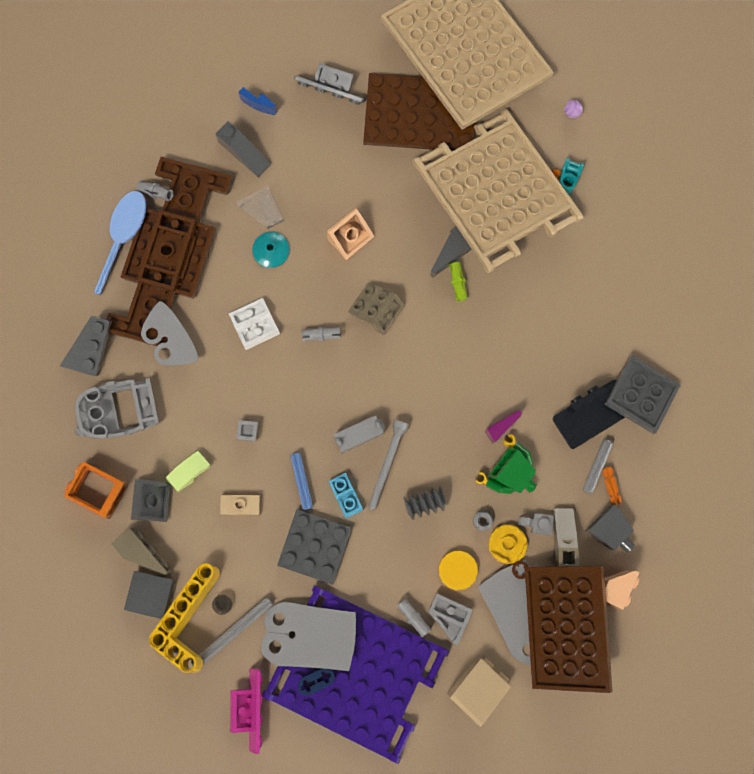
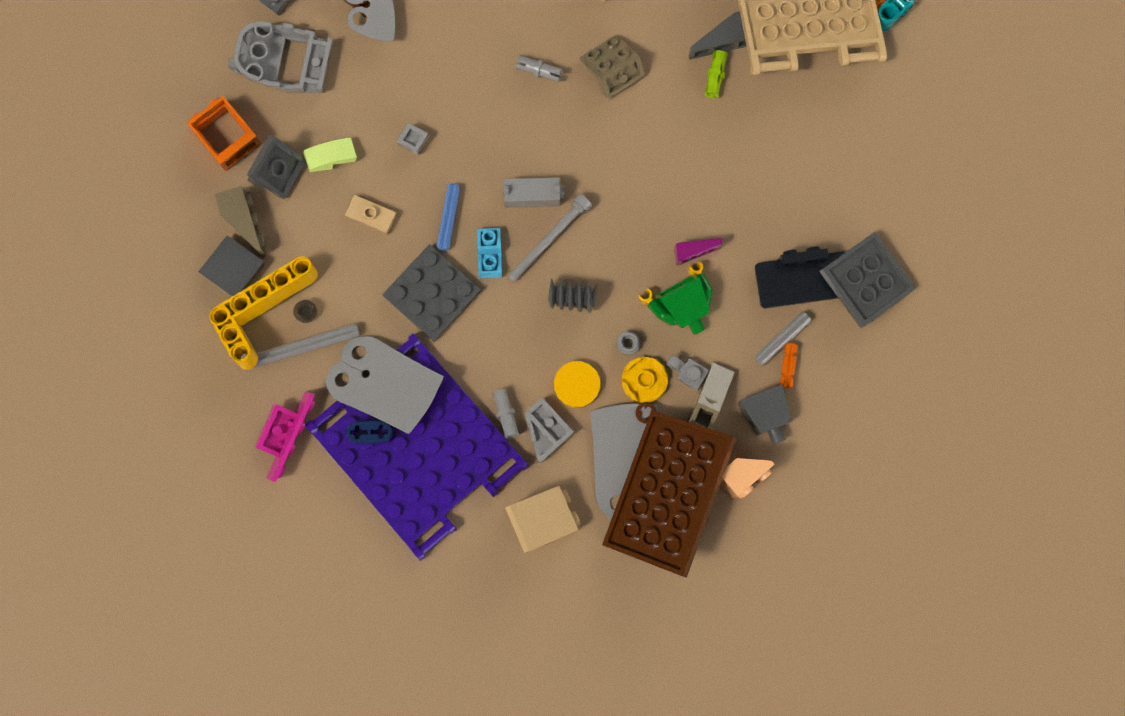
camera: 25 degrees right, 0 degrees up
white slope [229,298,280,350] -> none

